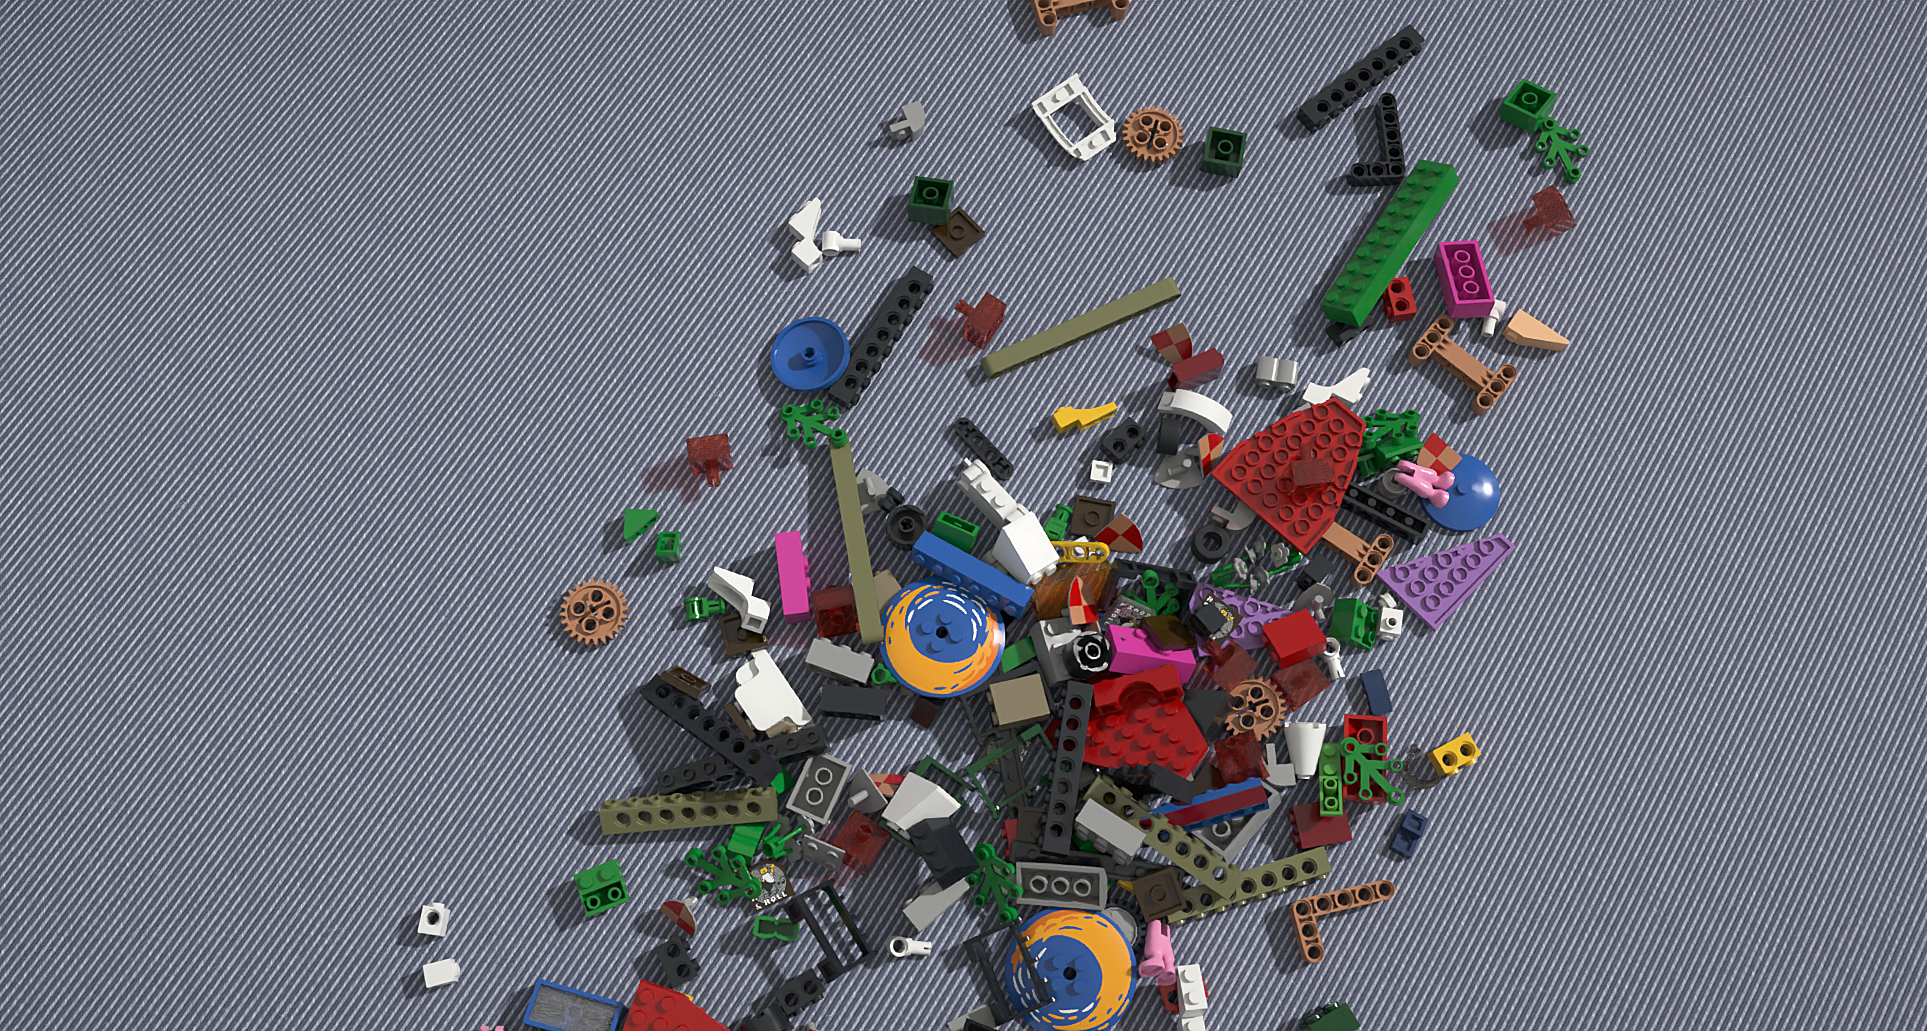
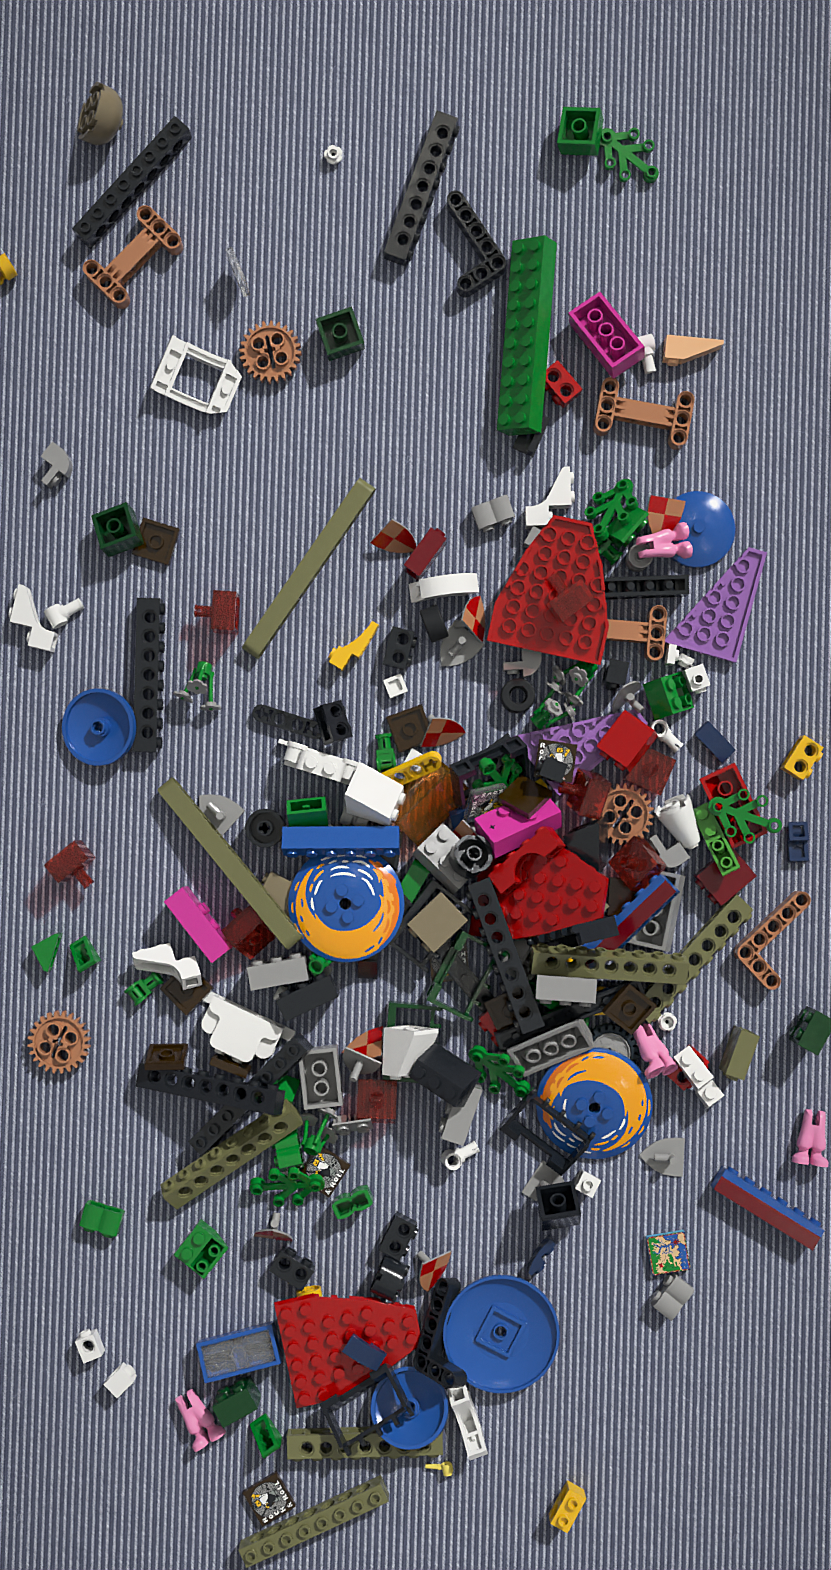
camera: 30 degrees left, 15 degrees up
dark tan arm [765,721,798,739] -> none
green plant [779,399,848,449] -> none
black hinge [782,878,878,984] -> none
black wheel [877,487,905,514] -> none
shield [1062,575,1099,625] -> none
clear smoke helmet [1398,744,1441,790] -> none
clear red brick [1523,184,1577,236] -> none
none -> green brick [79,1200,125,1238]
none -> plant [173,661,221,711]
none -> clear tile [225,247,250,297]
none -> black brick [313,700,353,746]
none -> white plate [324,145,342,165]
none -> white plate [658,1012,677,1031]
none -> white plate [664,644,679,666]
none -> olive brick [719,1025,760,1082]

